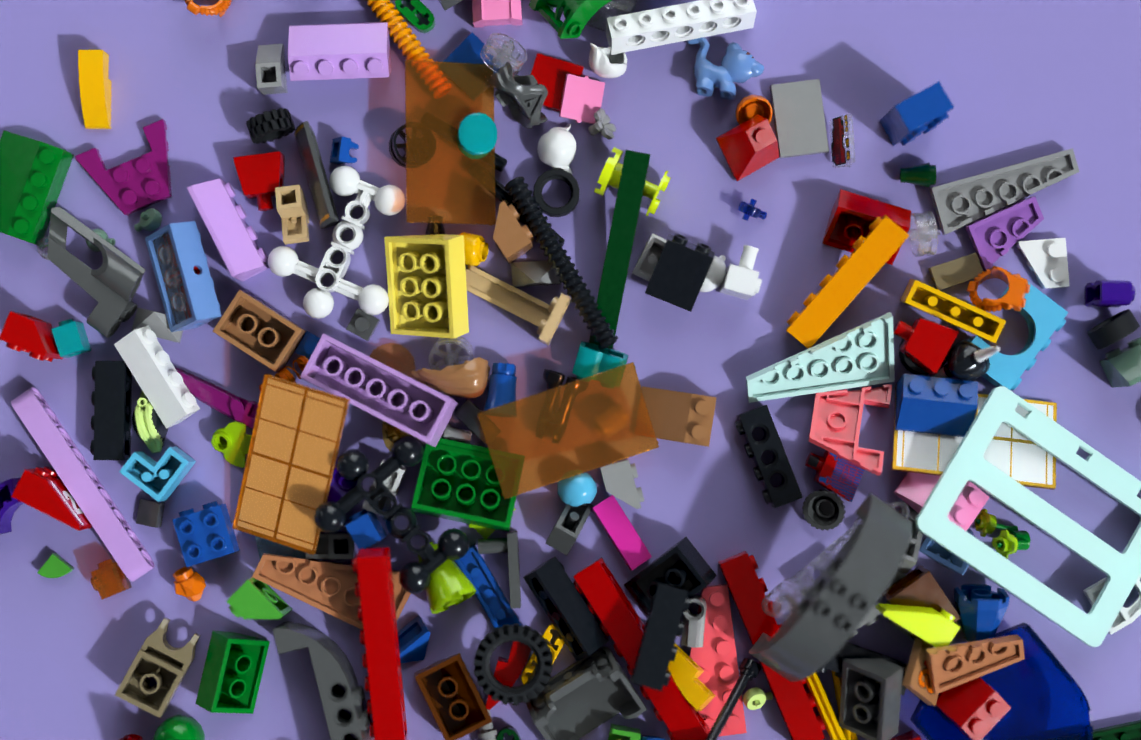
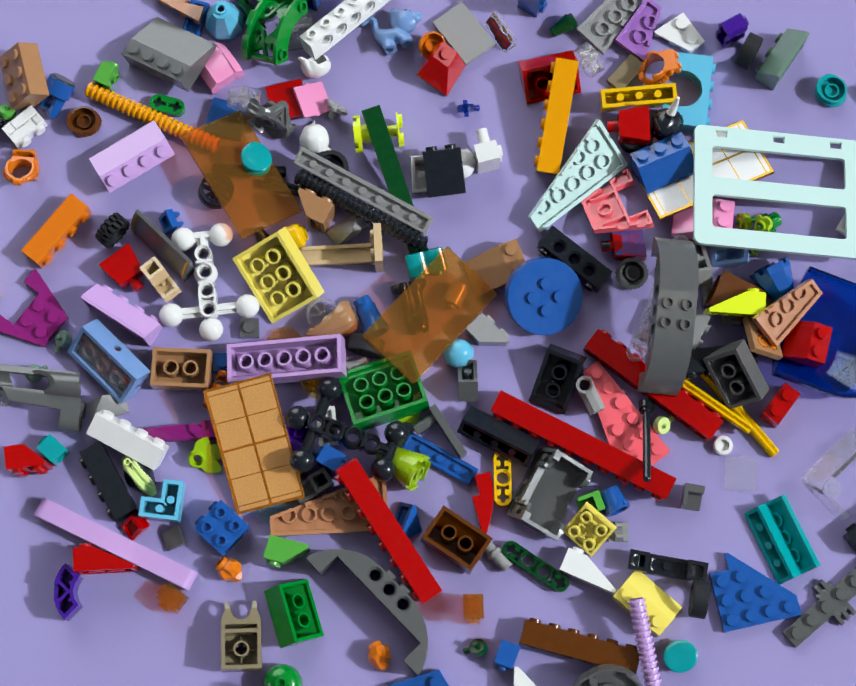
camera: 30 degrees left, 10 degrees down
bright green tile [37,553,74,578] -> none
light grey slope [255,44,287,95] -> none
black tyre [474,623,553,705] -> none
dark pink tile [591,495,652,571] -> none
black brick [630,583,691,691] -> none
yellow slope [668,643,716,711] -> none
none -> orange brick [21,193,91,268]
none -> red slope [120,512,150,541]
none -> light grey tile [293,146,434,235]
none -> blue brick [504,257,583,335]

